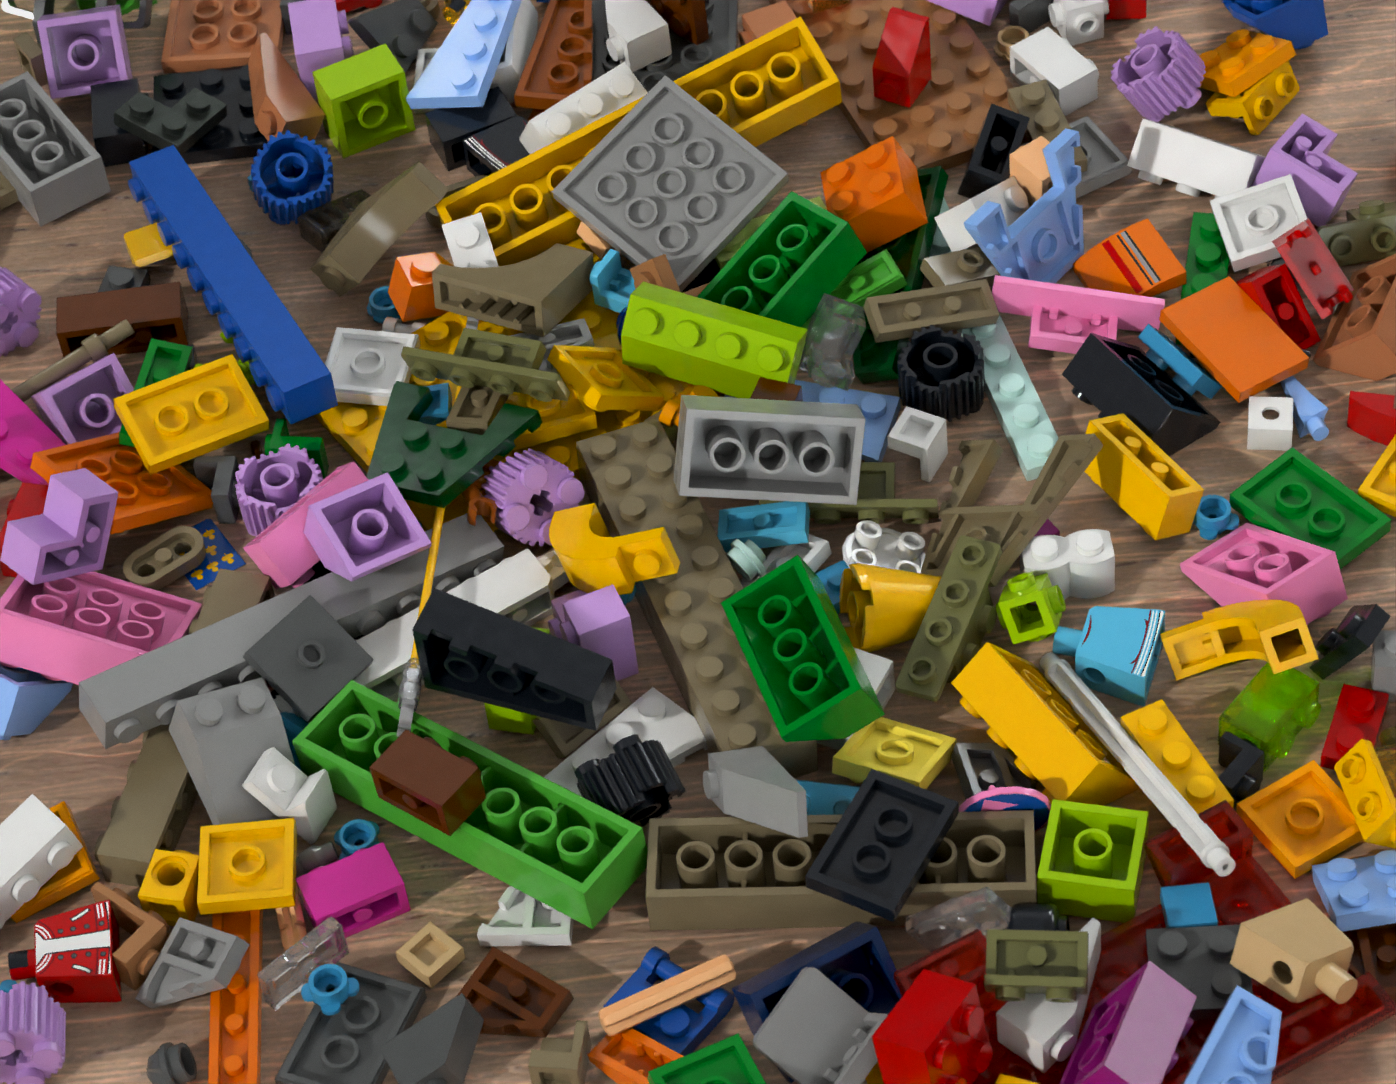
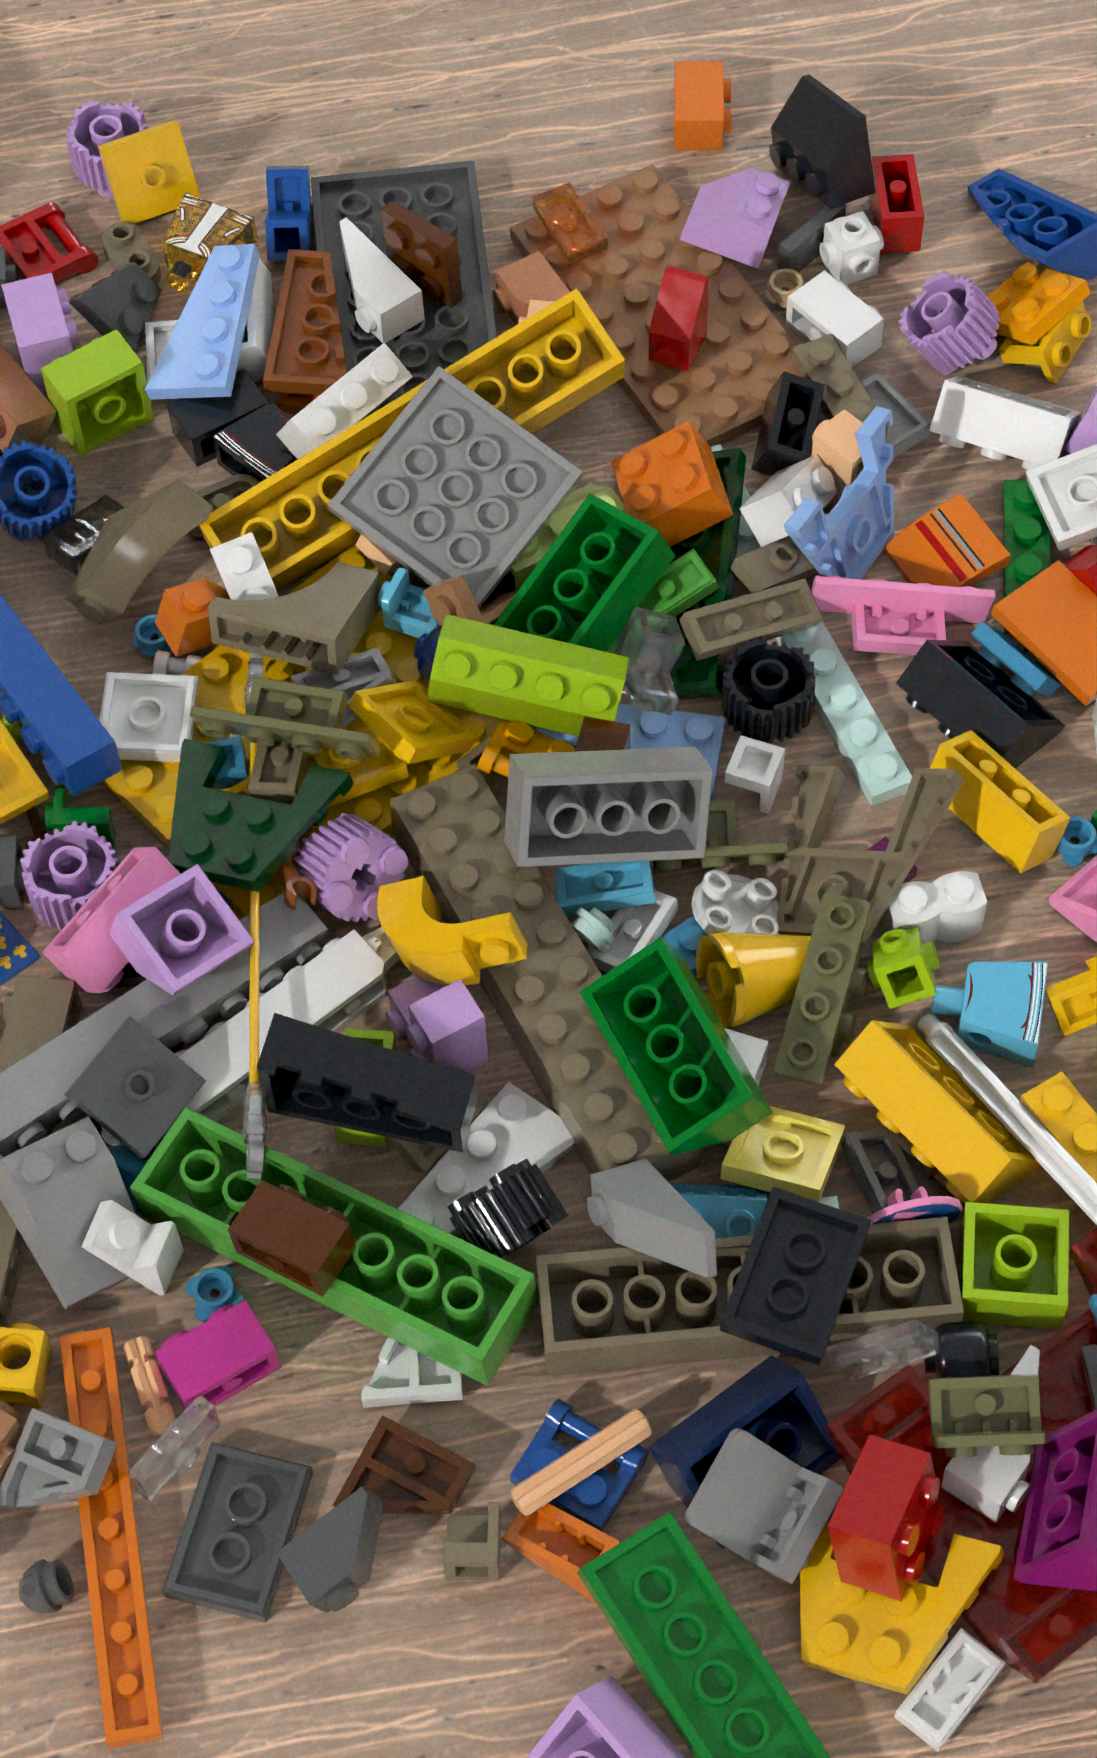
camera: 10 degrees left, 10 degrees up
yellow plate [197,818,297,915] -> none
light grey piece [296,841,339,878] -> none
dark azure plate [301,964,360,1015] -> none
tan plate [396,921,466,989] -> none

